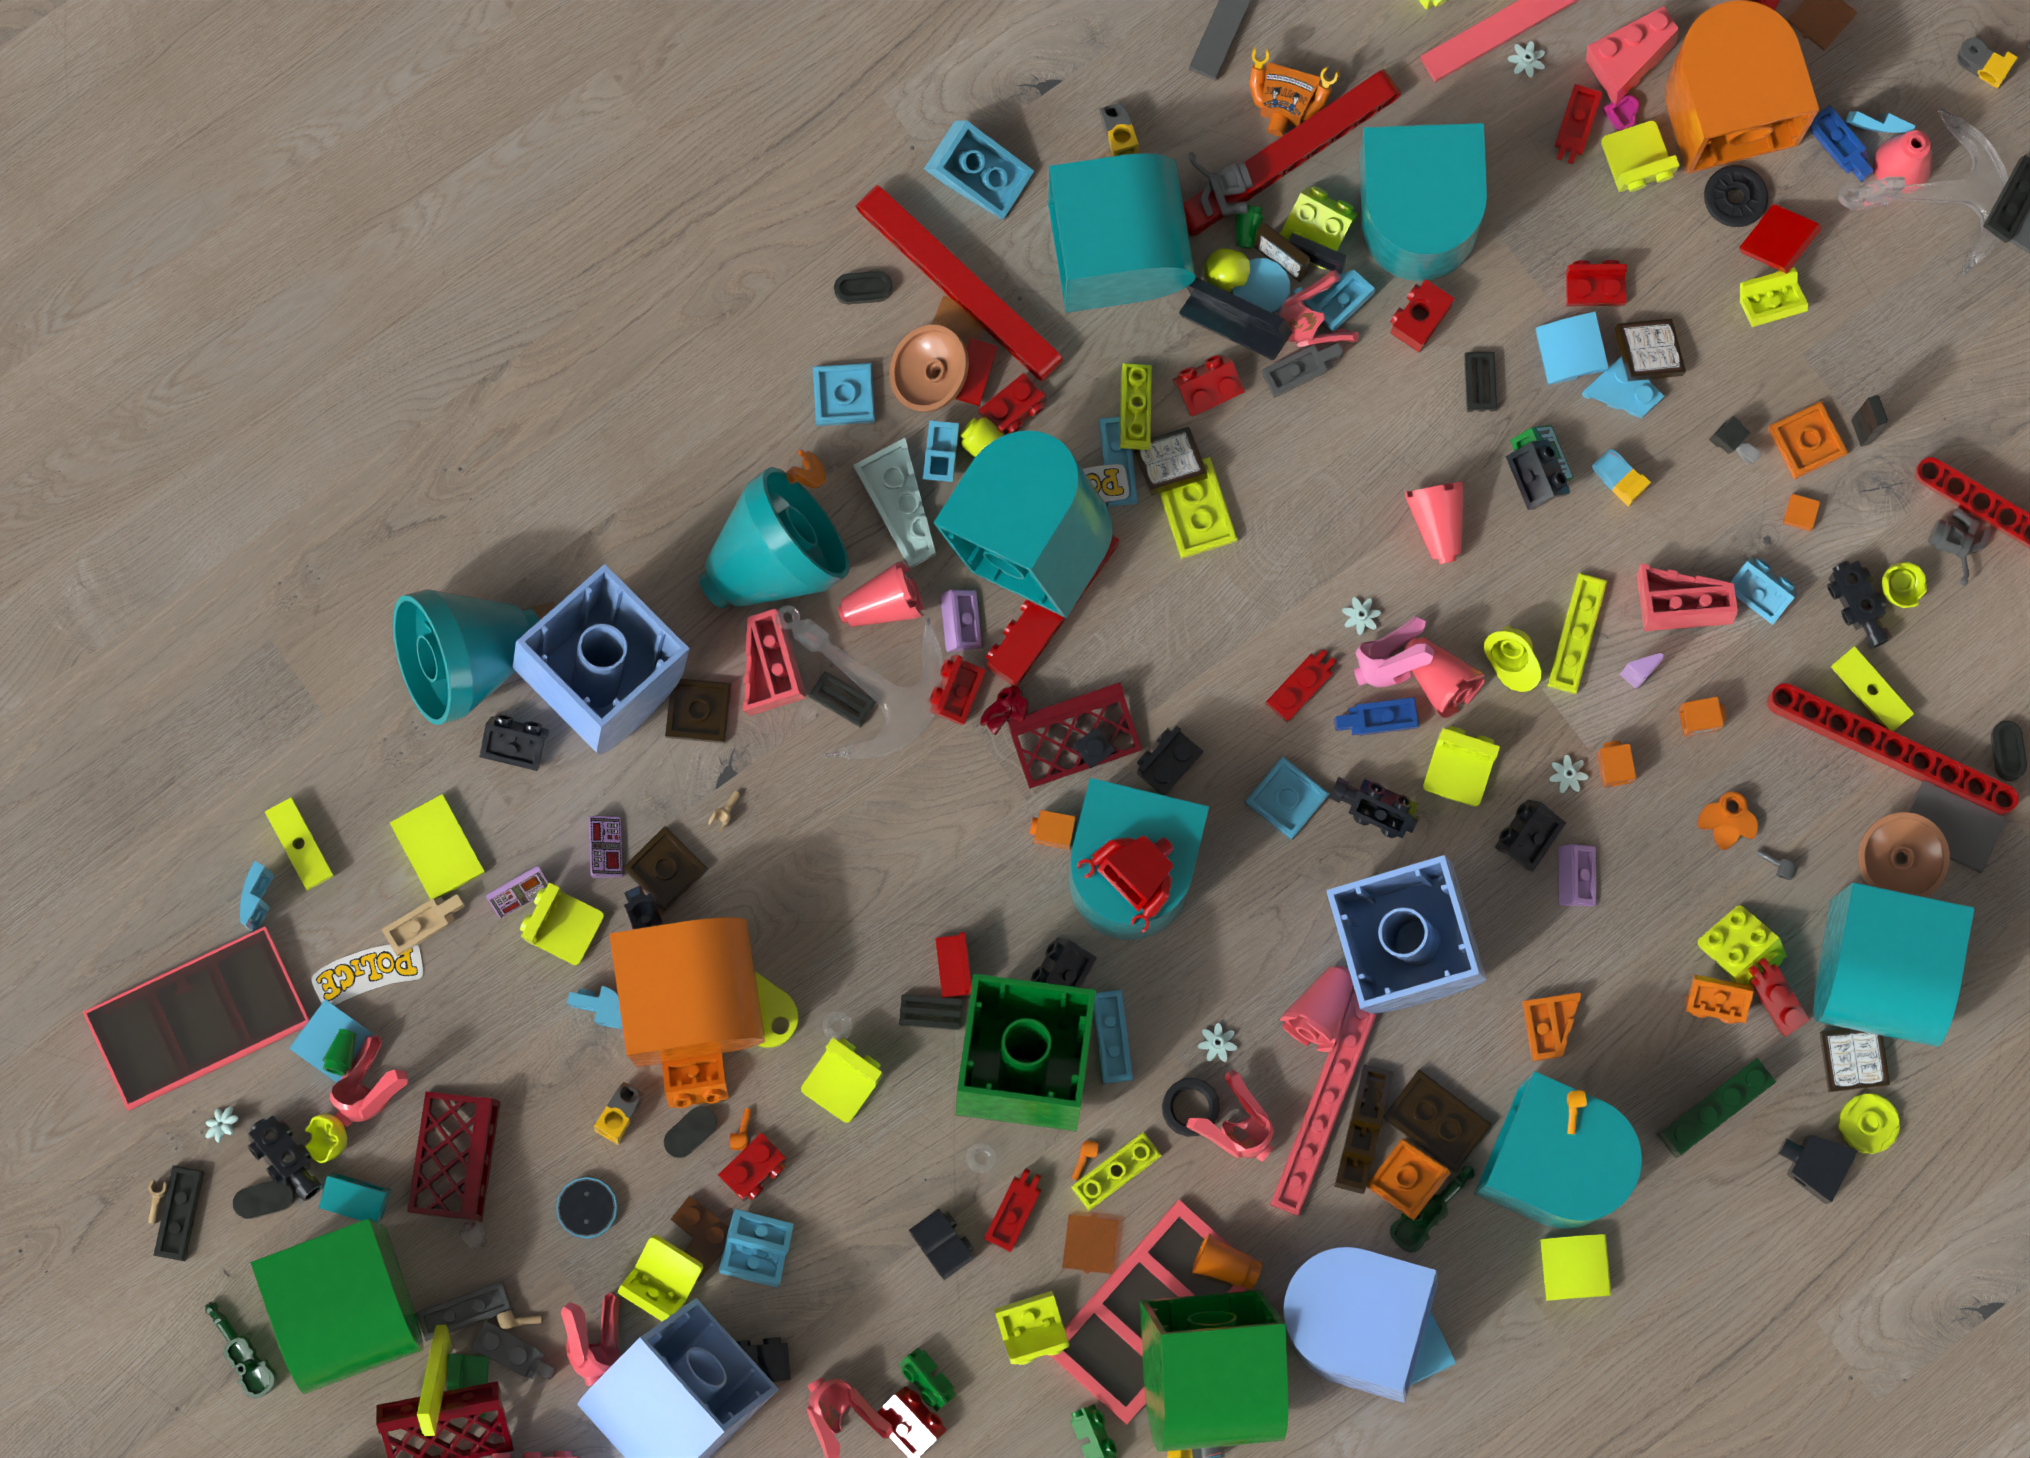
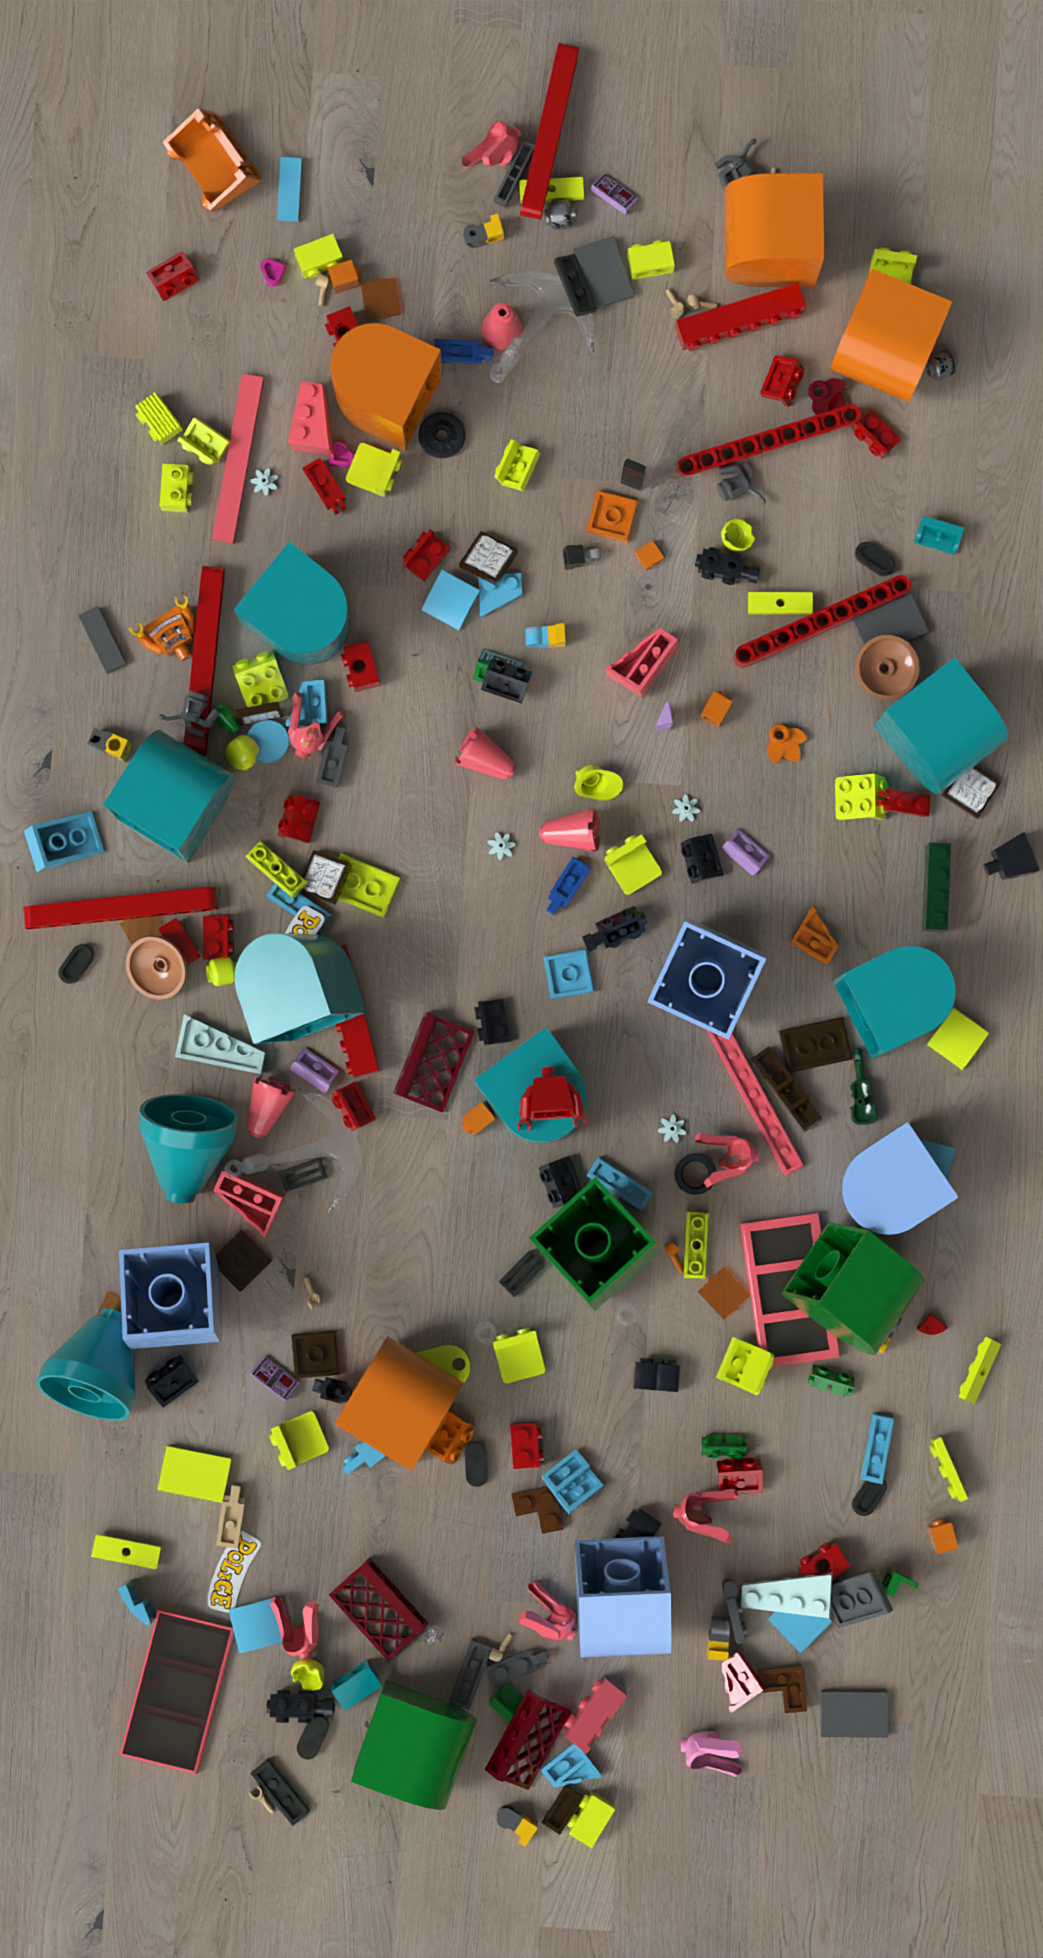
camera: 55 degrees left, 5 degrees up
dark green piece [205,1302,278,1399] -> none
light aqua plant [206,1106,239,1143] -> none
green cone [322,1029,357,1076] -> none
neon yellow tile [417,1325,453,1436] -> none
slope [486,866,549,918] -> none
black tile [556,1177,618,1239] -> none
leg [594,1082,645,1145] -> none
neon yellow bracket [617,1235,703,1321] -> none
orange hand [730,1108,752,1150] -> none
orange piece [786,450,826,489] -> none
medium azure tile [813,363,875,426] -> none
medium azure brick [923,420,959,482] -> none
red panel [935,931,972,998] -> none
dark red plate [980,686,1029,735] -> none
red hinge [984,1168,1042,1253] -> none
black plate [1073,727,1115,769] -> none
black panel [1179,277,1293,360] -> none
orange plant [1192,1233,1263,1290] -> none
red hinge [1265,649,1338,723] -> none
coral cone [1280,965,1354,1052] -> none
black tile [1288,233,1346,274] -> none
bright pink piece [1354,616,1434,688] -> none
orange tile [1366,1138,1451,1221] -> none
pearl dark grey tile [1464,352,1497,412] -> none
neon yellow tile [1547,573,1607,695] -> none
light orange hand [1567,1090,1587,1134] -> none
orange brick [1596,741,1636,788] -> none
orange bracket [1685,974,1754,1024] -> none
medium azure bracket [1730,557,1798,625] -> none
red tile [1739,203,1822,274] -> none
dark grey hand [1756,848,1795,880] -> none
neon yellow tile [1838,1094,1900,1154] -> none
medium azure slope [1844,111,1916,133] -> none

